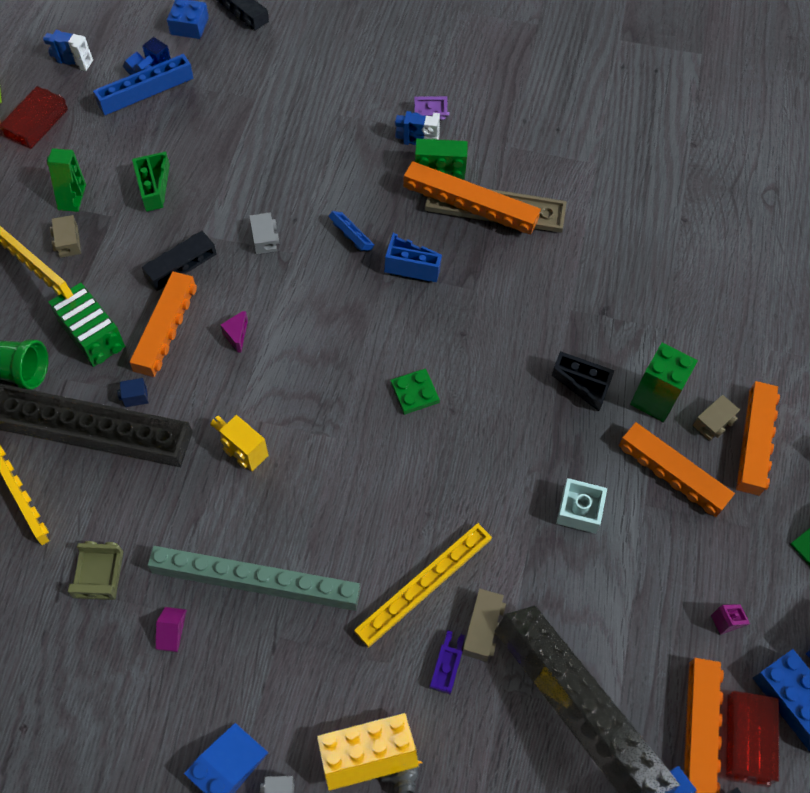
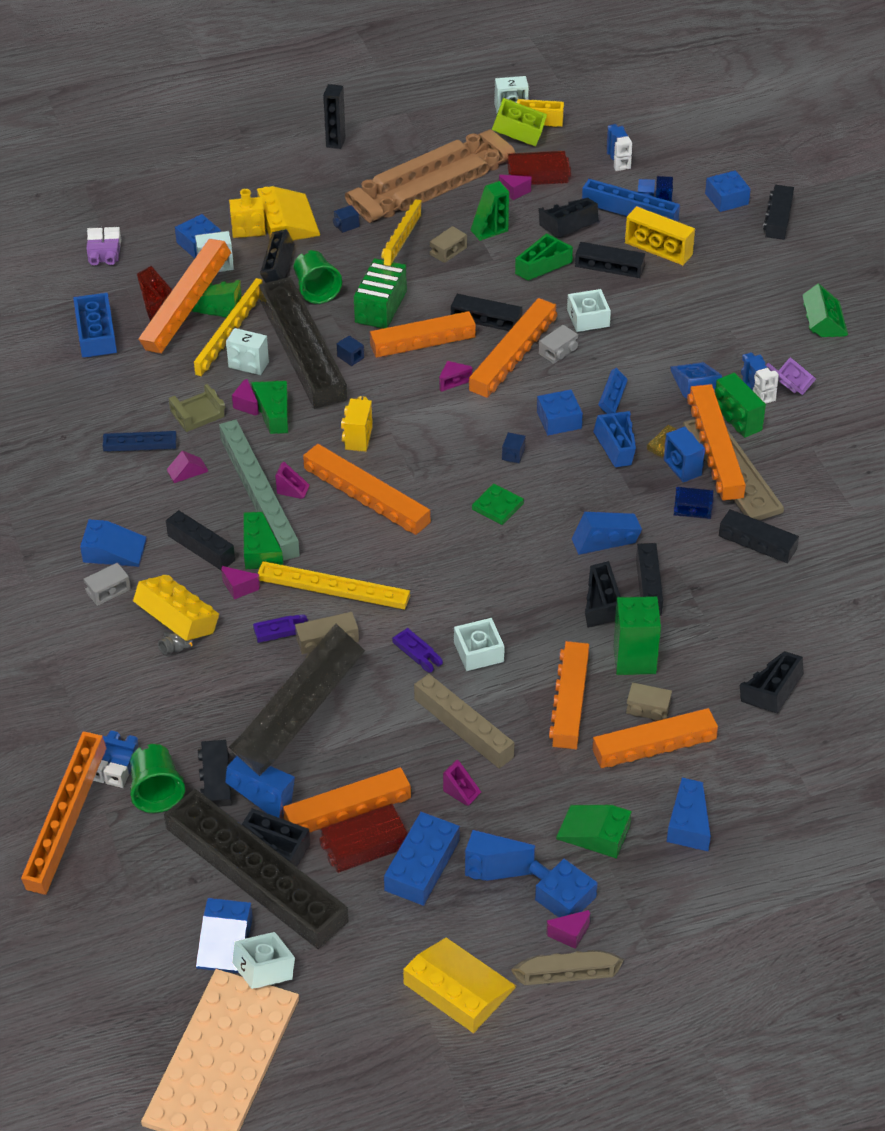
camera: 60 degrees right, 15 degrees down
none -> dark blue plate [103,431,177,451]
none -> black brick [166,510,235,571]
none -> magenta slope [221,566,260,599]
none -> light aqua brick [226,328,269,375]
none -> magenta slope [232,379,259,416]
none -> green wedge [244,512,283,569]
none -> green wedge [251,381,288,434]
none -> magenta slope [275,462,310,499]
none -> orange brick [303,444,431,535]
none -> dark purple hinge [392,628,443,673]
none -> dark tan brick [414,674,514,769]
none -> orange brick [469,298,557,398]
none -> magenta slope [499,174,532,200]
none -> dark blue brick [502,432,526,464]
none -> blue brick [537,389,583,436]
none -> black wedge [538,198,599,238]
none -> light aqua brick [567,289,611,332]
none -> blue wedge [572,512,642,555]
none -> black brick [575,241,646,278]
none -> yellow brick [625,206,695,265]
none -> black brick [636,543,663,616]
none -> clear yellow plate [647,425,677,457]
none -> blue brick [664,427,705,483]
none -> blue slope [670,362,722,399]
none -> clear blue brick [673,487,714,519]
none -> black brick [719,509,799,564]
none -> black wedge [740,651,804,713]
none -> green slope [803,283,848,337]

